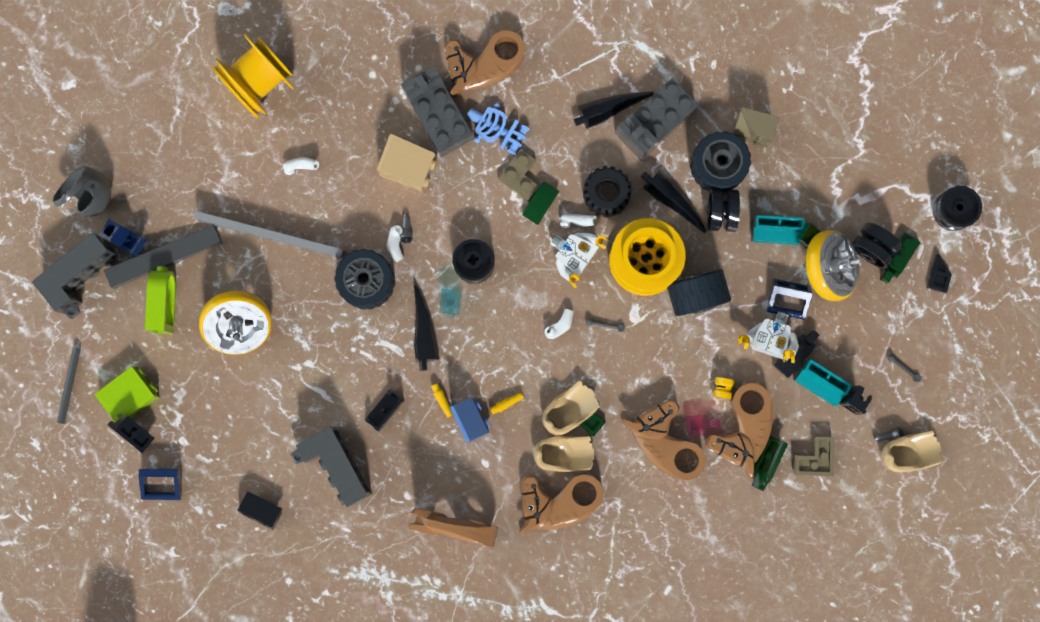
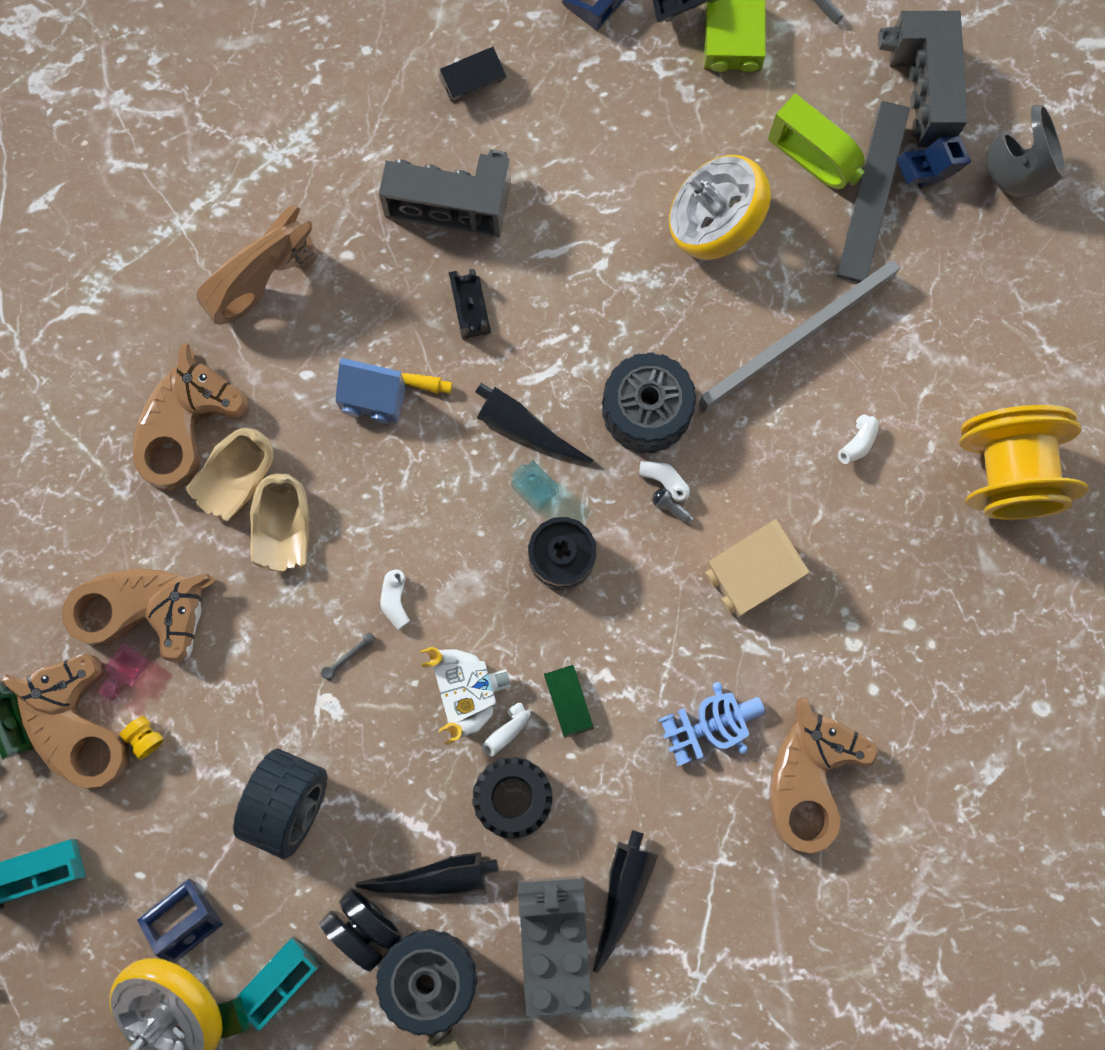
camera: 125 degrees right, 5 degrees down
dark grey hinge [401,66,474,157] -> none
yellow animal [489,392,524,415] -> none
dark tan plate [498,149,540,202] -> none
dark green tile [580,412,606,437] -> none
yellow wheel [609,218,686,296] -> none
white torso [737,312,799,363] -> none
black hinge [773,330,819,378] -> none

